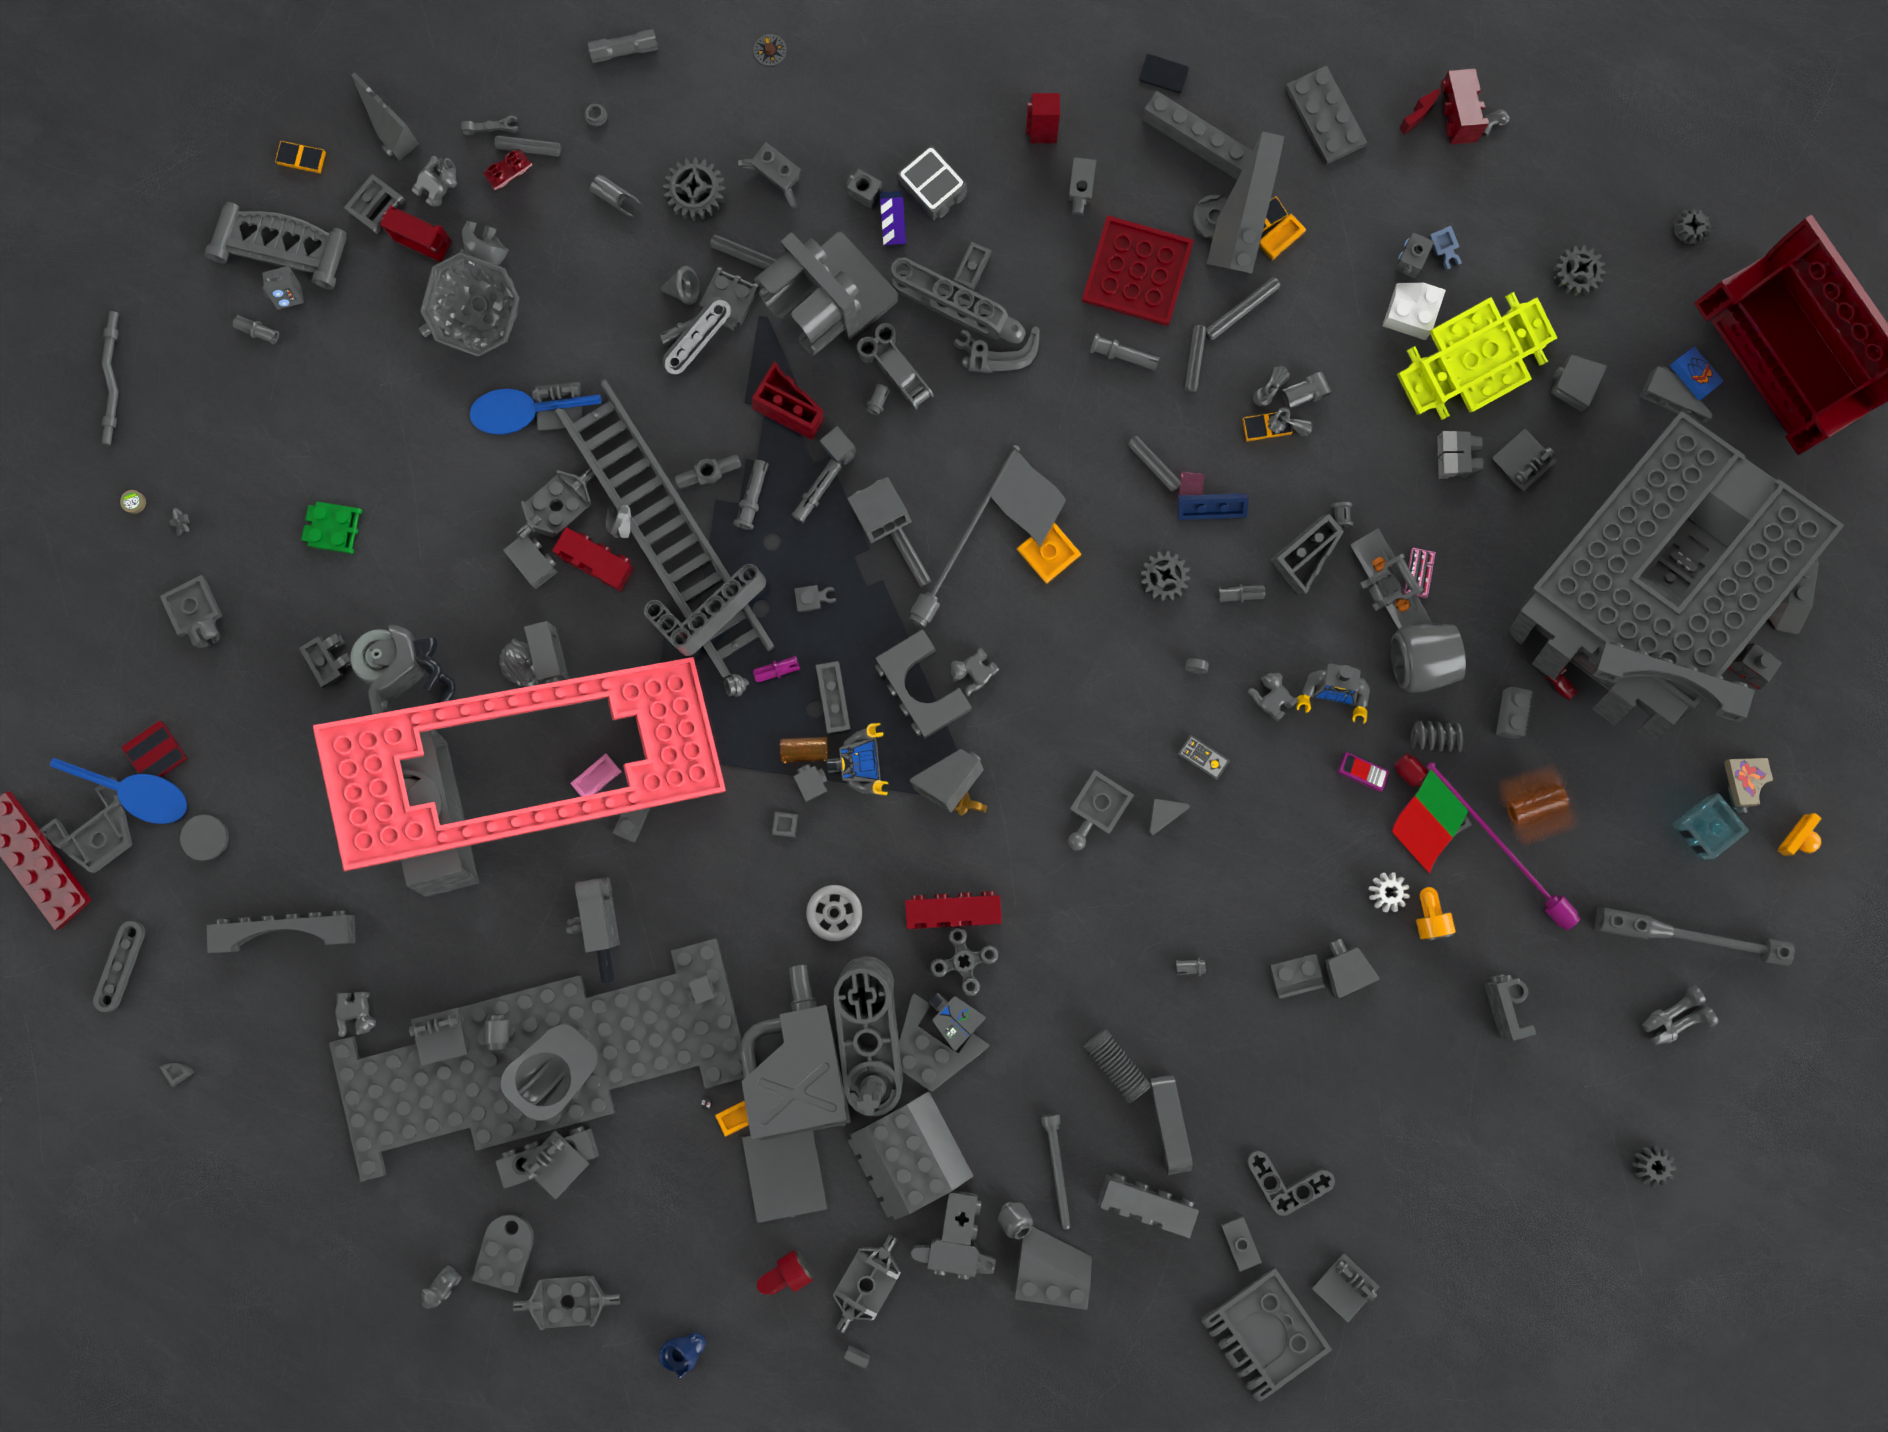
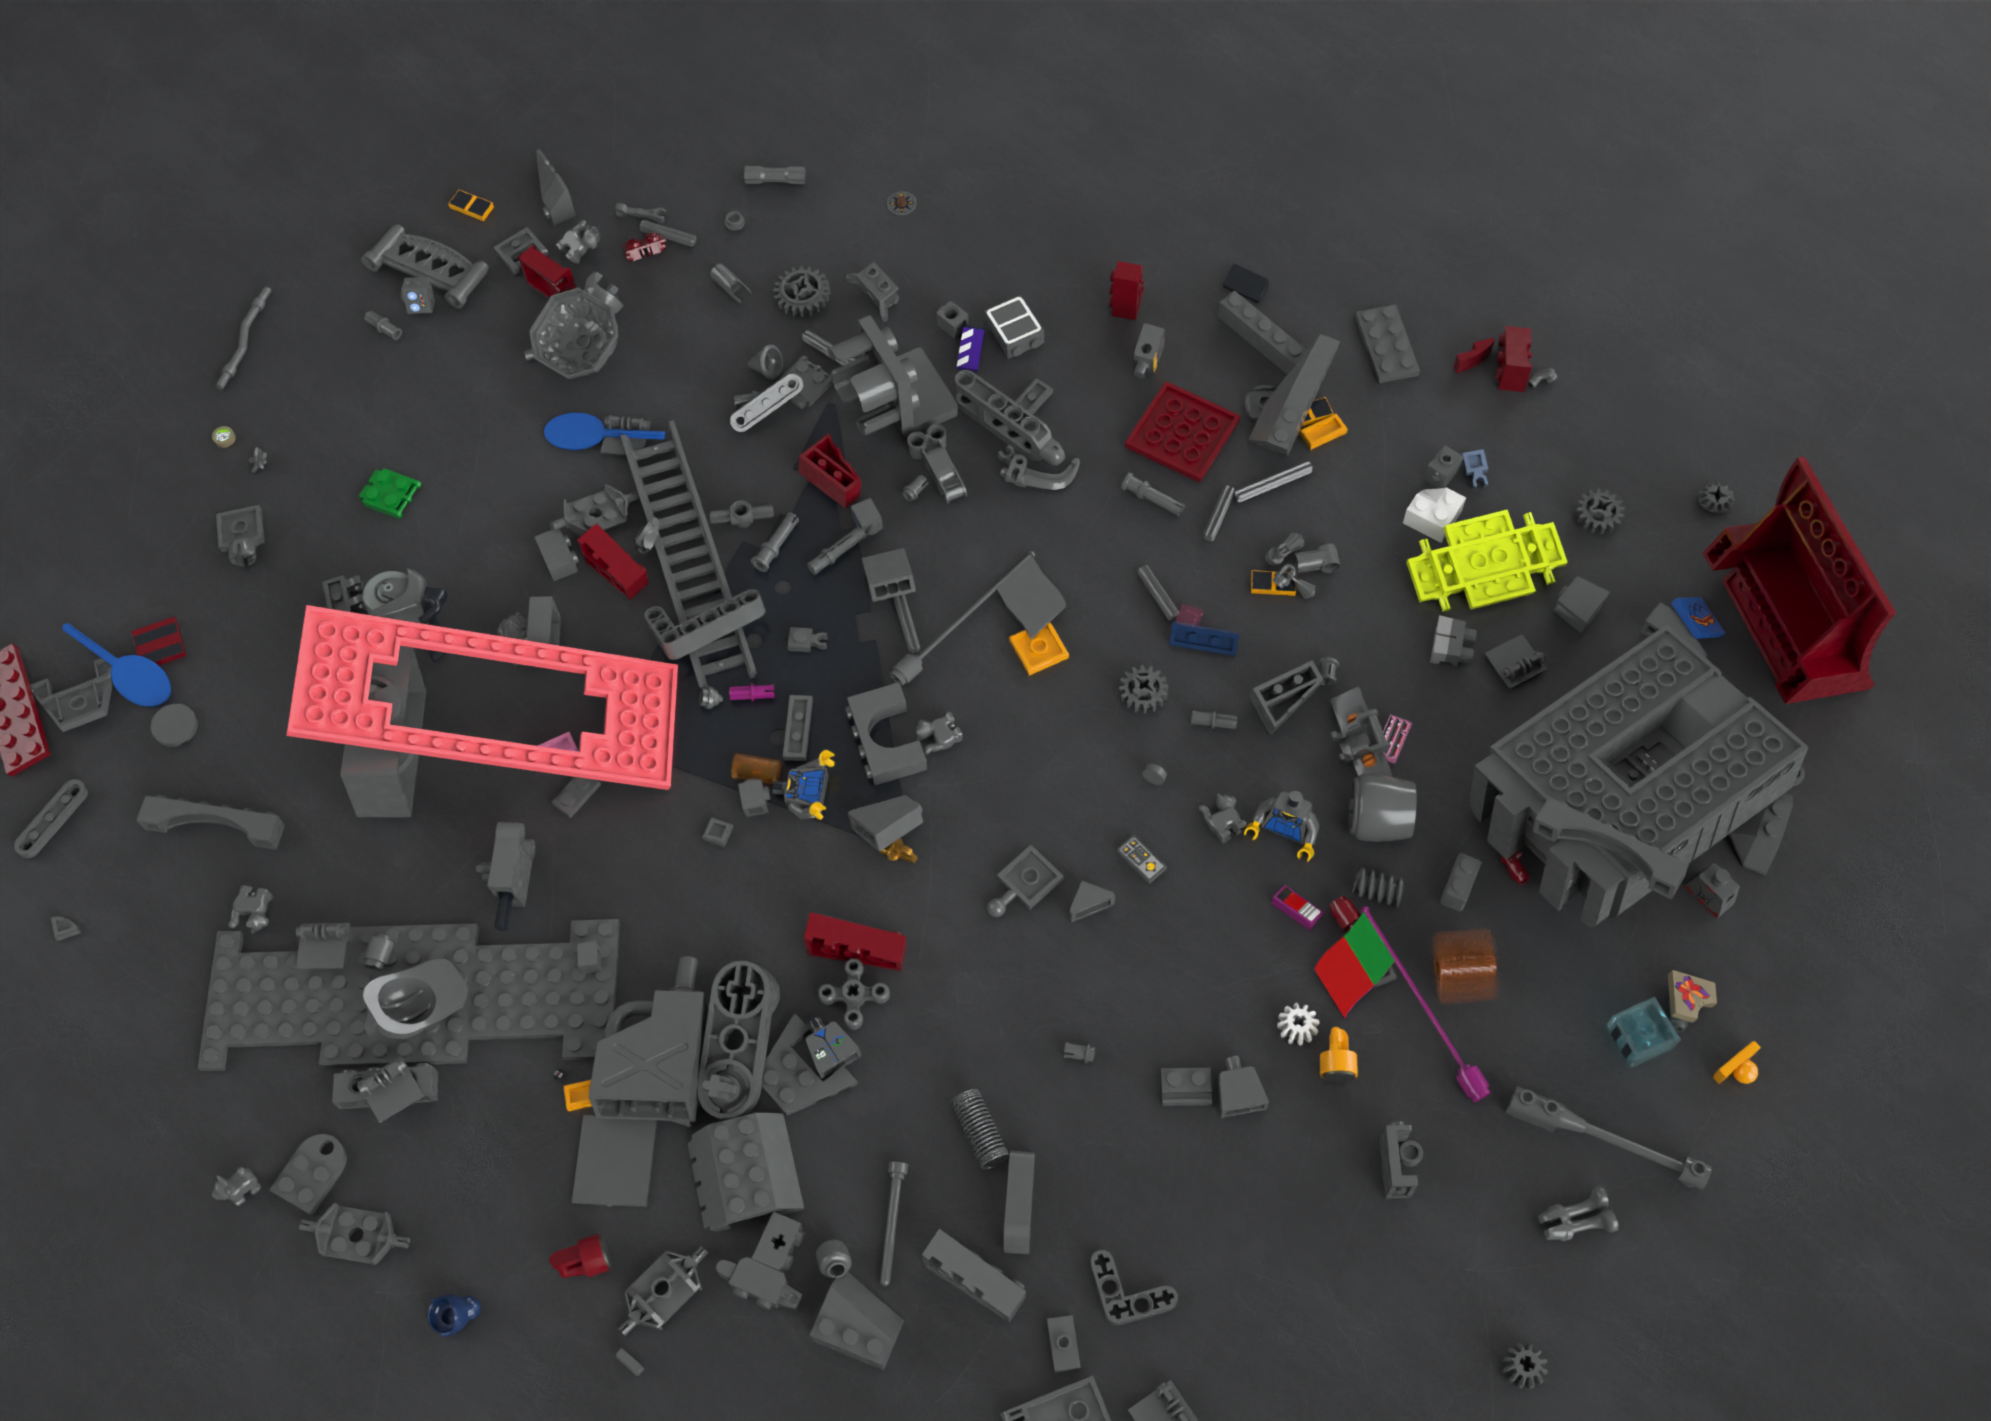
camera: 10 degrees right, 20 degrees down
light grey plate [806,885,862,941] -> none

